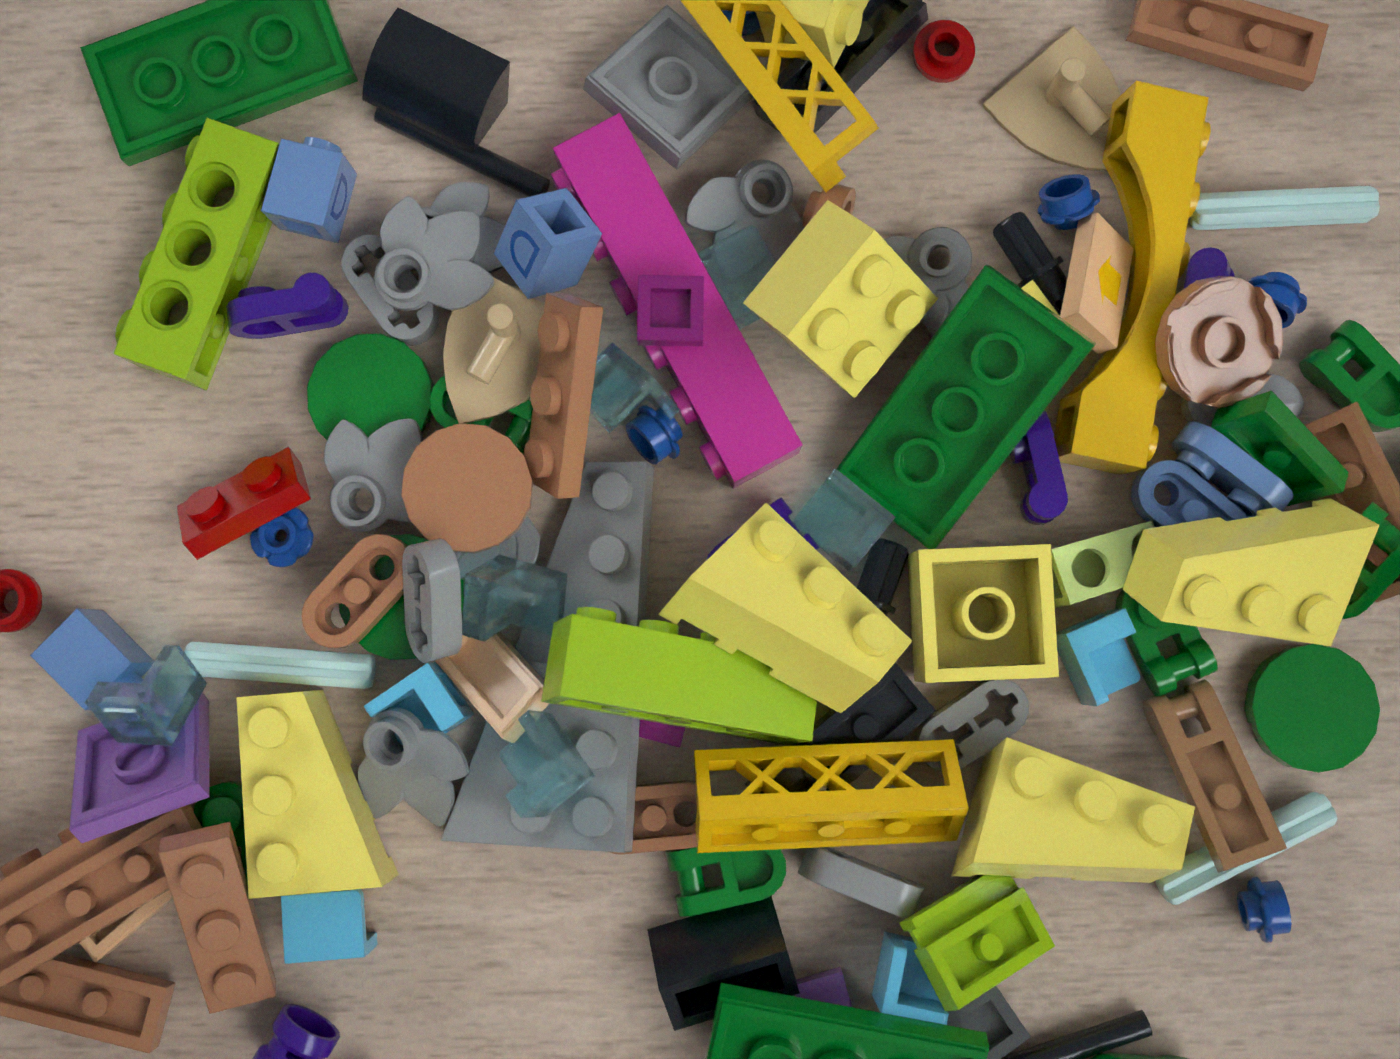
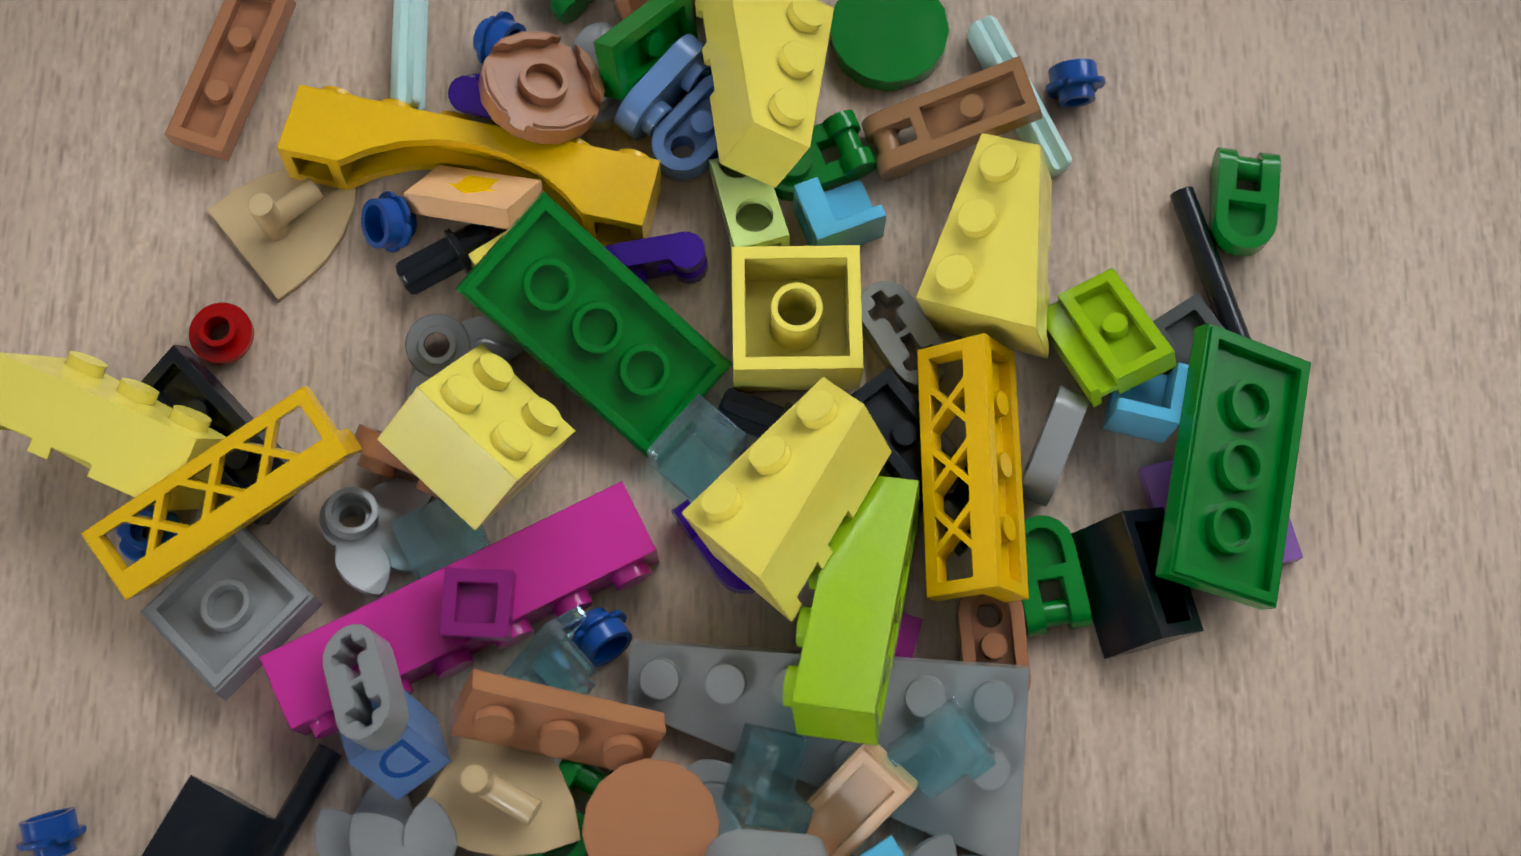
camera: 90 degrees left, 10 degrees down
none -> light grey beam [323,624,409,751]

